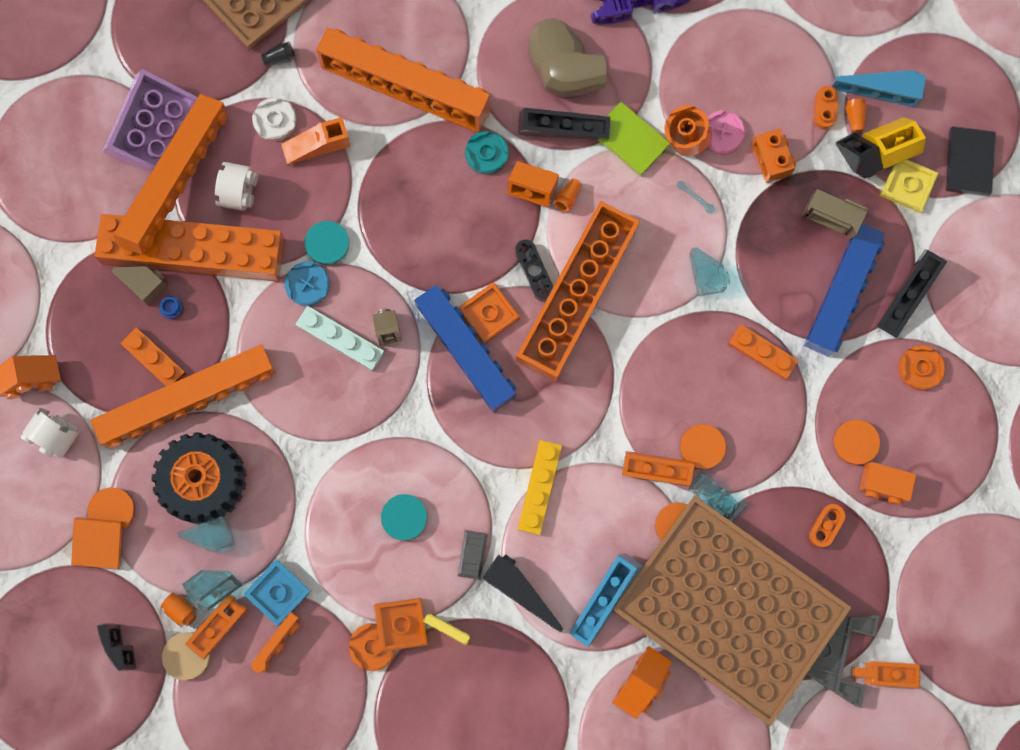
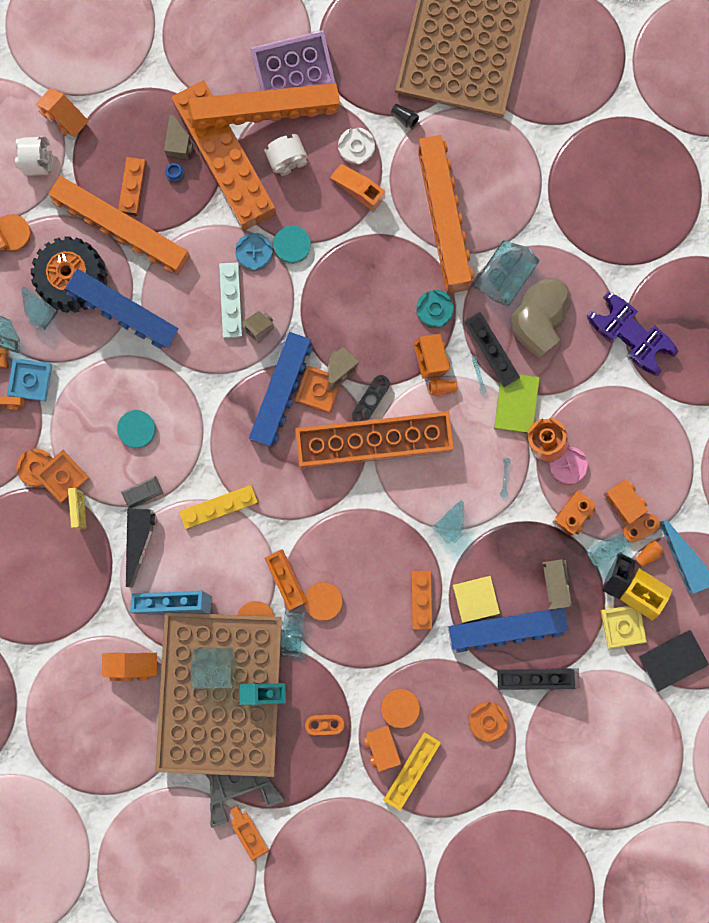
camera: 60 degrees right, 5 degrees up
none -> blue brick [64,268,179,349]
none -> clear light blue slope [191,648,234,689]
none -> teal slope [240,683,286,705]
none -> dark tan slope [327,347,359,393]
none -> yellow plate [383,732,441,811]
none -> light yellow tile [453,576,500,623]
none -> clear light blue hinge [471,355,487,394]
none -> clear light blue slope [472,240,540,306]
none -> clear light blue slope [586,531,631,568]
none -> orange brick [603,479,648,525]

